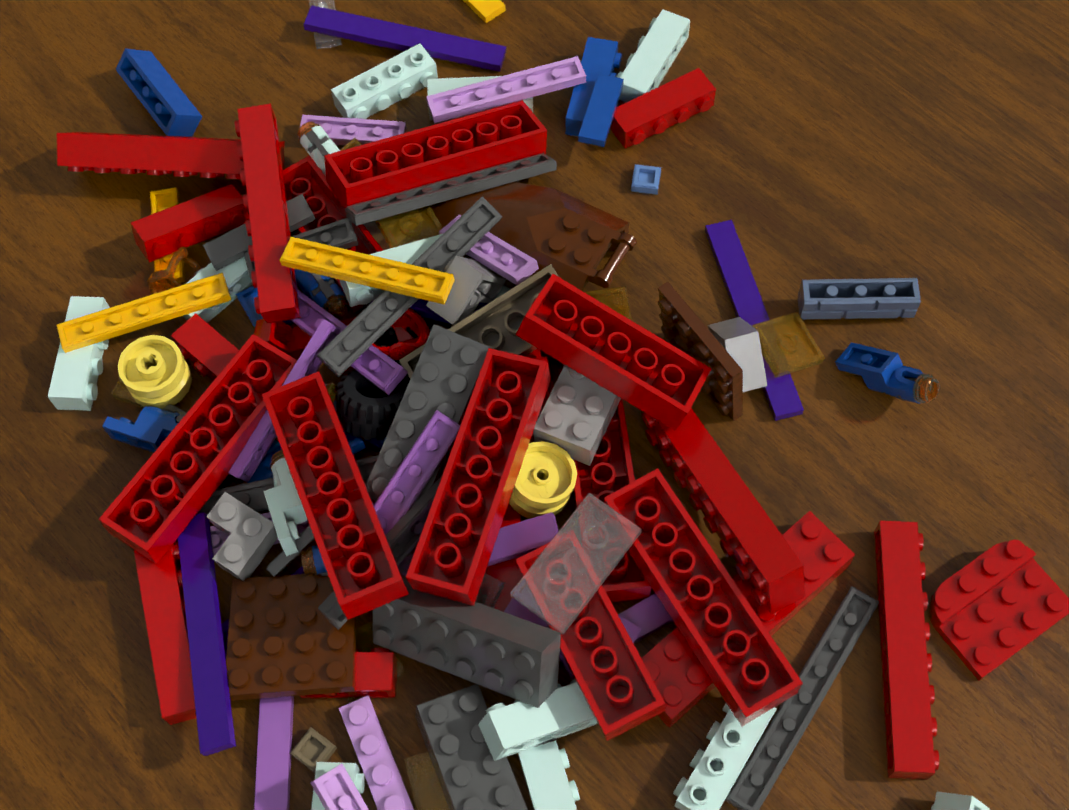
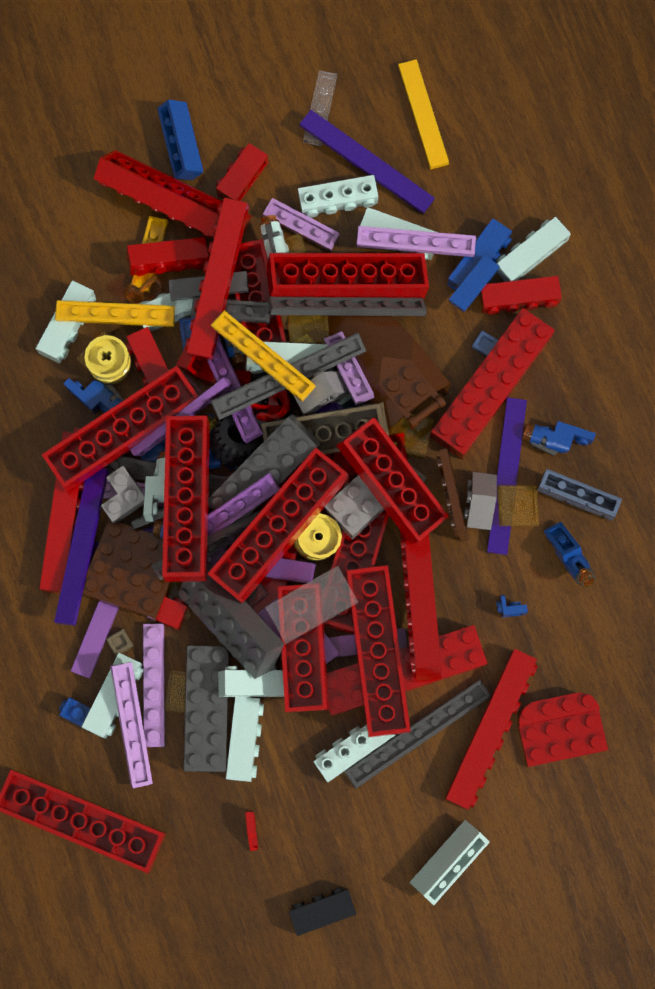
camera: 20 degrees right, 15 degrees up
none -> red brick [216,143,269,201]
none -> red brick [430,308,555,459]
none -> blue bracket [496,595,528,618]
none -> blue plate [522,421,596,456]

